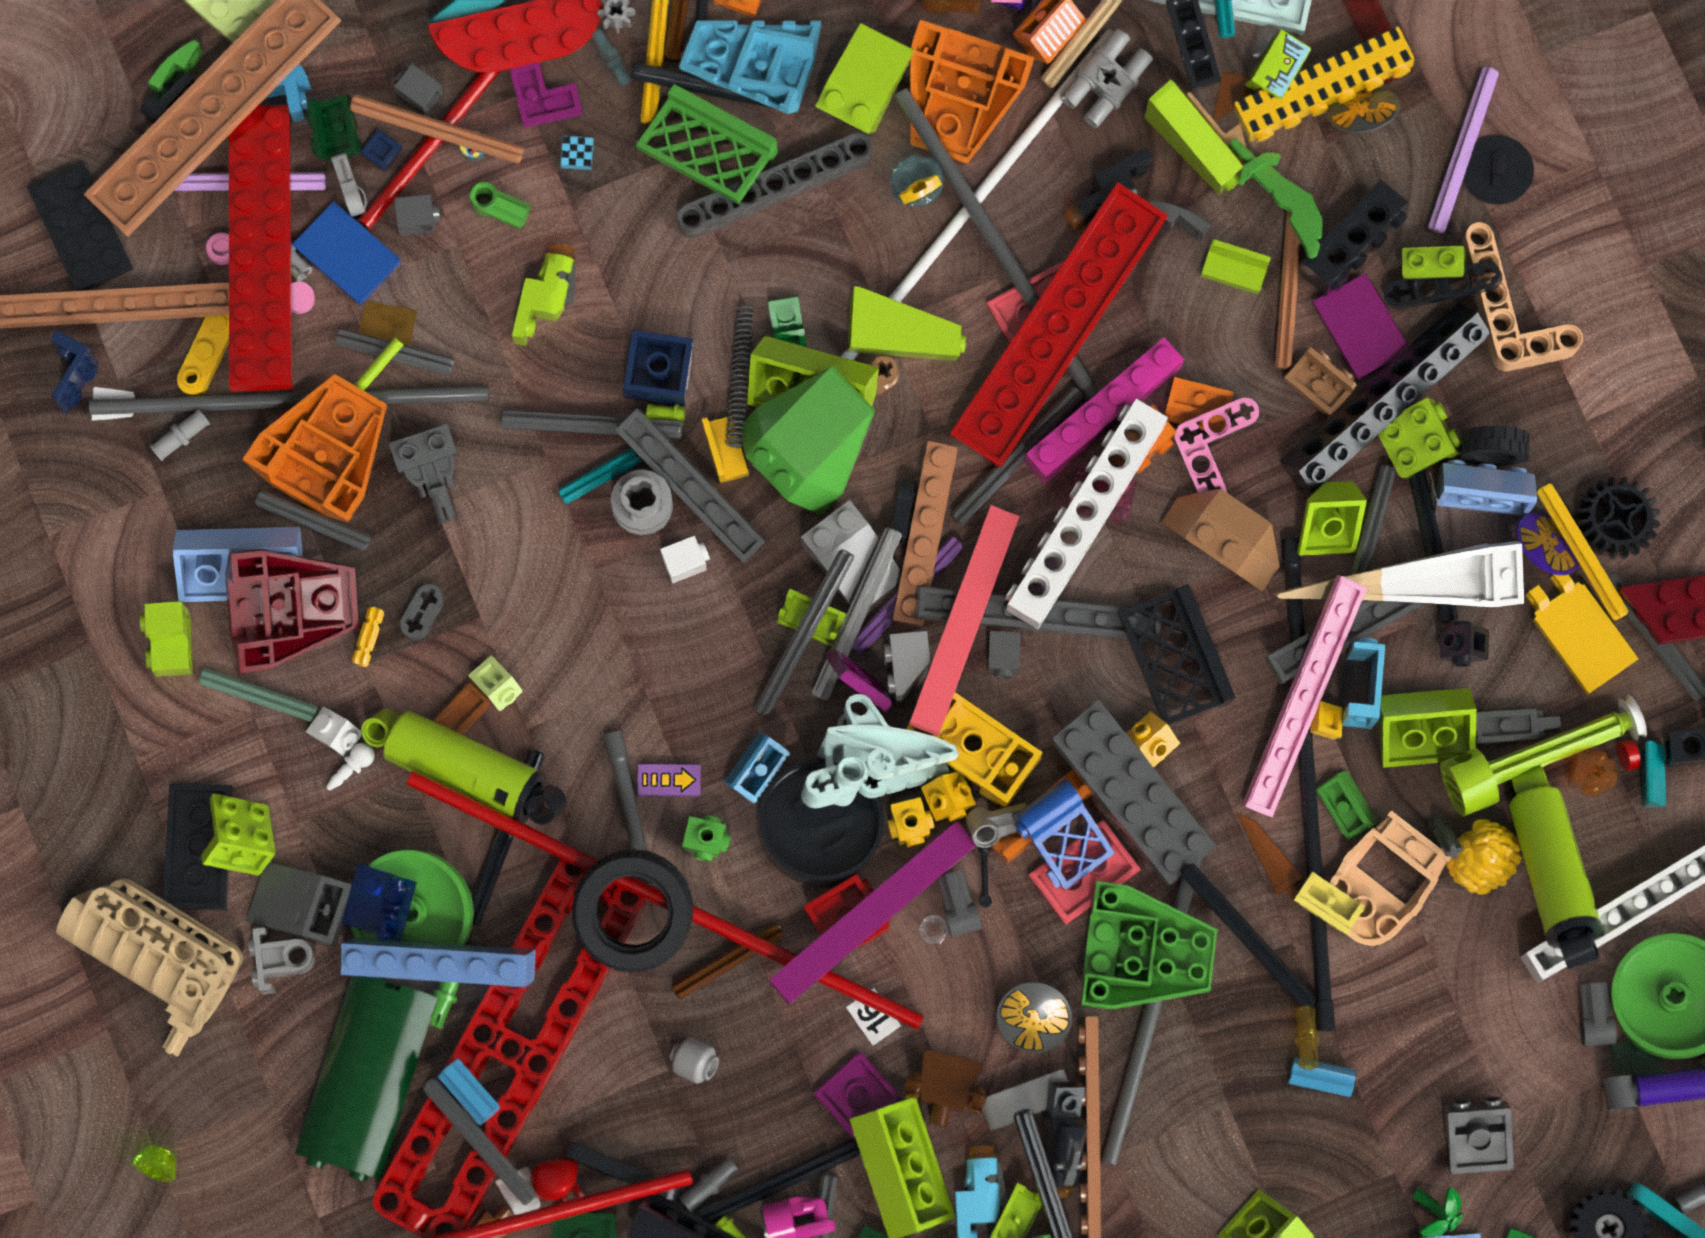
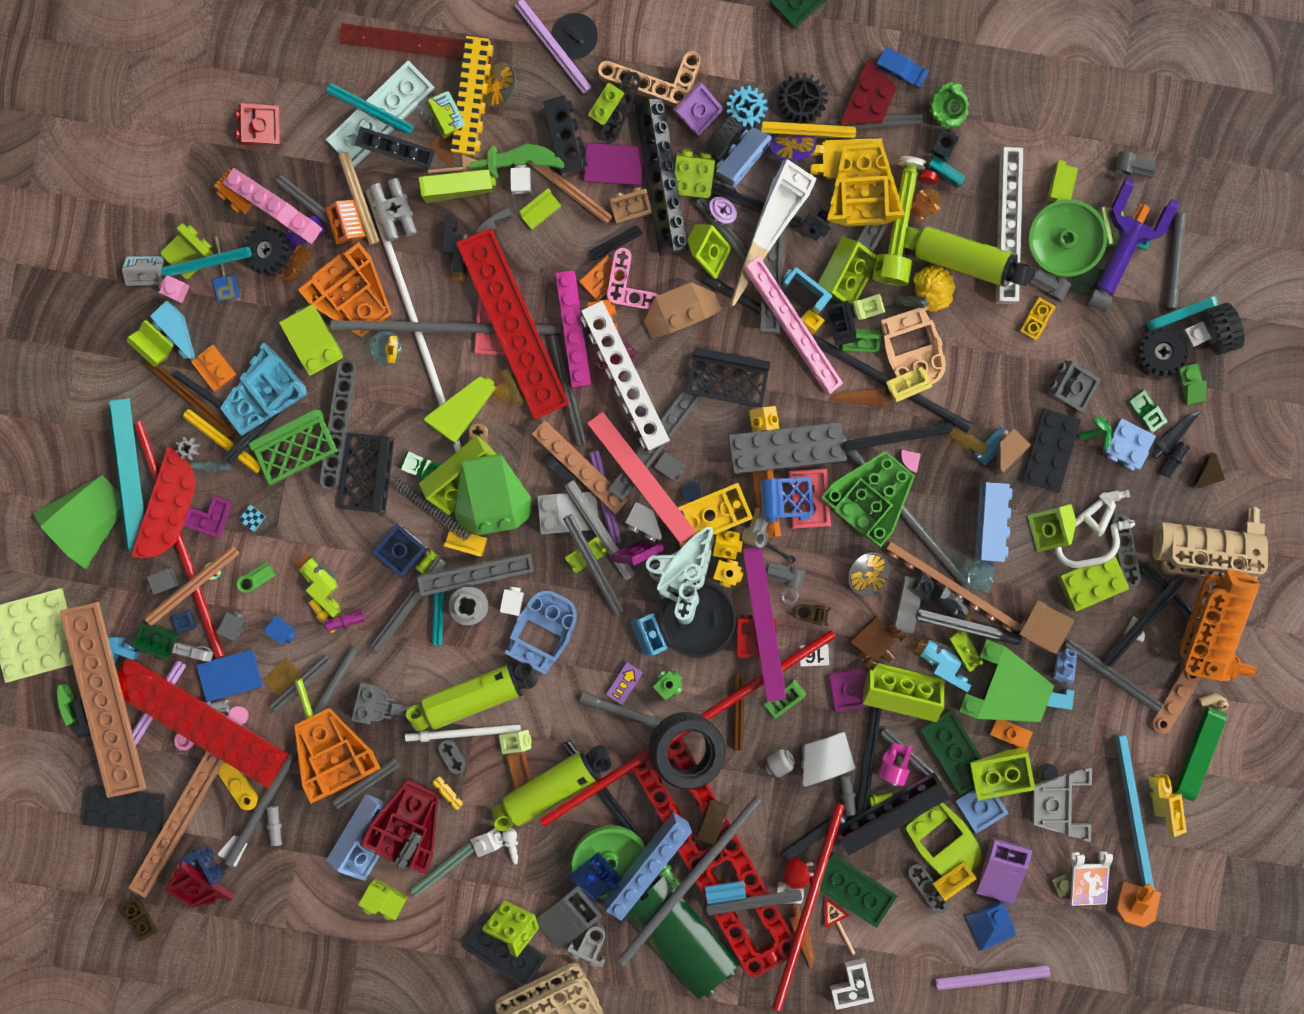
camera: 55 degrees left, 10 degrees up
none -> dark red wing [164,861,233,908]
none -> blue brick [264,615,297,645]
none -> yellow bar [308,599,337,633]
none -> magenta pin [324,610,365,632]
none -> black fence [338,433,395,514]
none -> dark grey axle [395,832,422,868]
none -> white bar [405,725,521,742]
none -> lime piece [406,663,538,731]
none -> clear yellow tile [495,369,525,408]
none -> medium blue slope [505,591,577,675]
none -> white brick [511,165,531,195]
none -> black axle [589,226,642,260]
none -> dark grey piece [617,795,763,966]
none -> medium lavender tile [673,81,724,137]
none -> dark blue tile [682,482,701,501]
none -> dark brown slope [696,800,729,845]
none -> lavender gear [708,197,737,225]
none -> medium azure gear [726,86,768,129]
none -> bright green slope [763,679,806,719]
none -> dark brown piece [793,604,831,626]
none -> slope [800,732,855,787]
none -> yellow wedge [827,143,905,226]
none -> black hinge [828,300,856,346]
none -> yellowish green bracket [853,294,885,320]
none -> bright pink tile [901,450,921,473]
none -> clear light blue hair [968,560,996,594]
none -> light blue brick [975,482,1012,562]
none -> medium nougat slope [995,429,1030,475]
none -> yellow slope [1020,297,1056,340]
none -> black plate [1022,409,1081,493]

